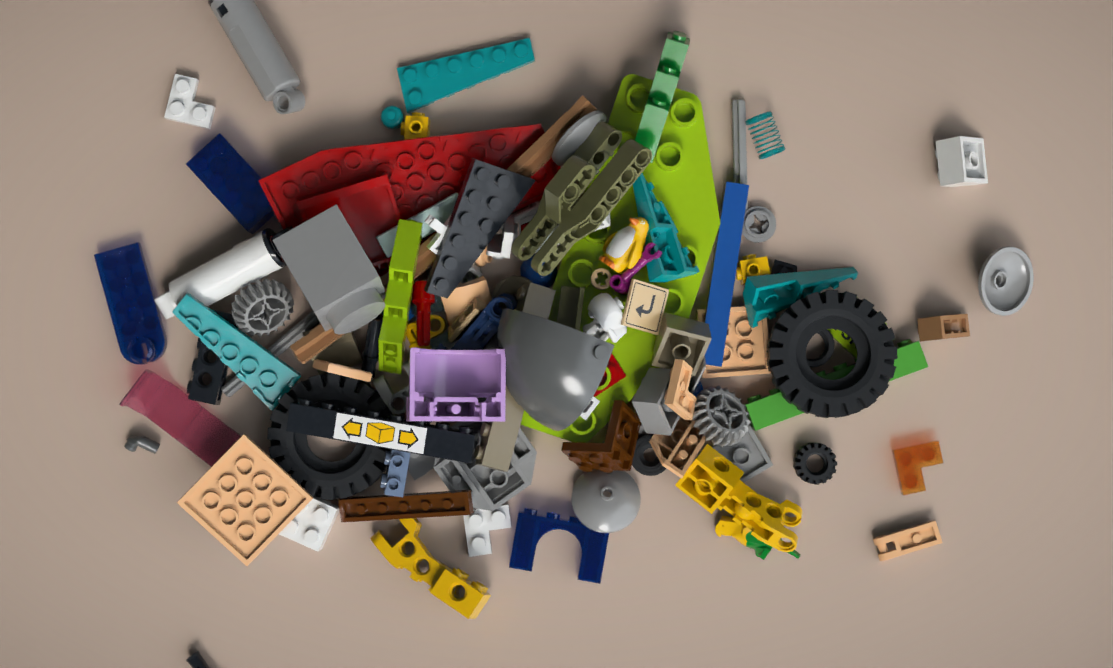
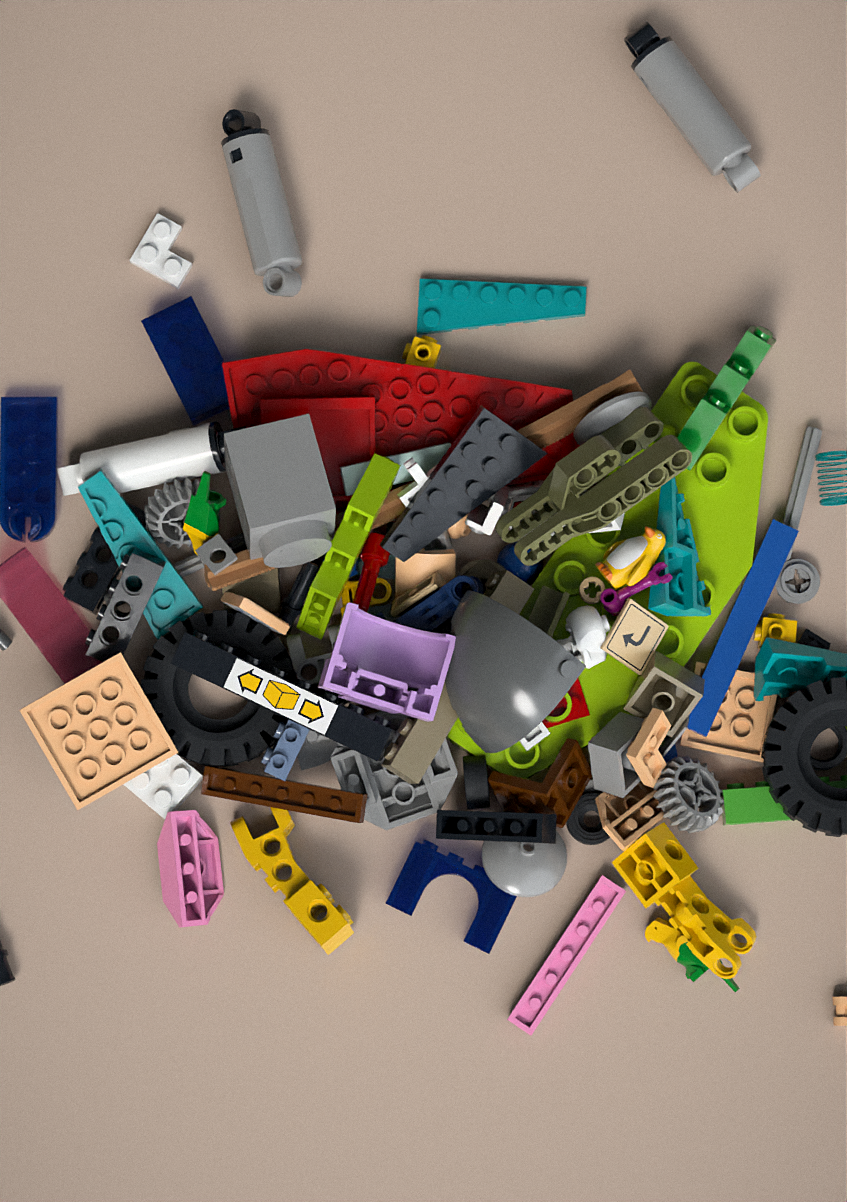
camera: 20 degrees right, 5 degrees down
teal piece [380,105,404,130] -> none
white plate [463,504,512,557] -> none
light grey plate [712,425,773,483] -> none
black tyre [793,443,837,485] -> none
none -> brick [85,547,166,662]
none -> bright pink wedge [157,810,224,927]
none -> green animal [183,471,227,554]
none -> light grey bracket [195,534,238,575]
none -> black brick [436,810,557,844]
none -> black tyre [463,755,490,810]
none -> bright pink plate [507,875,626,1035]

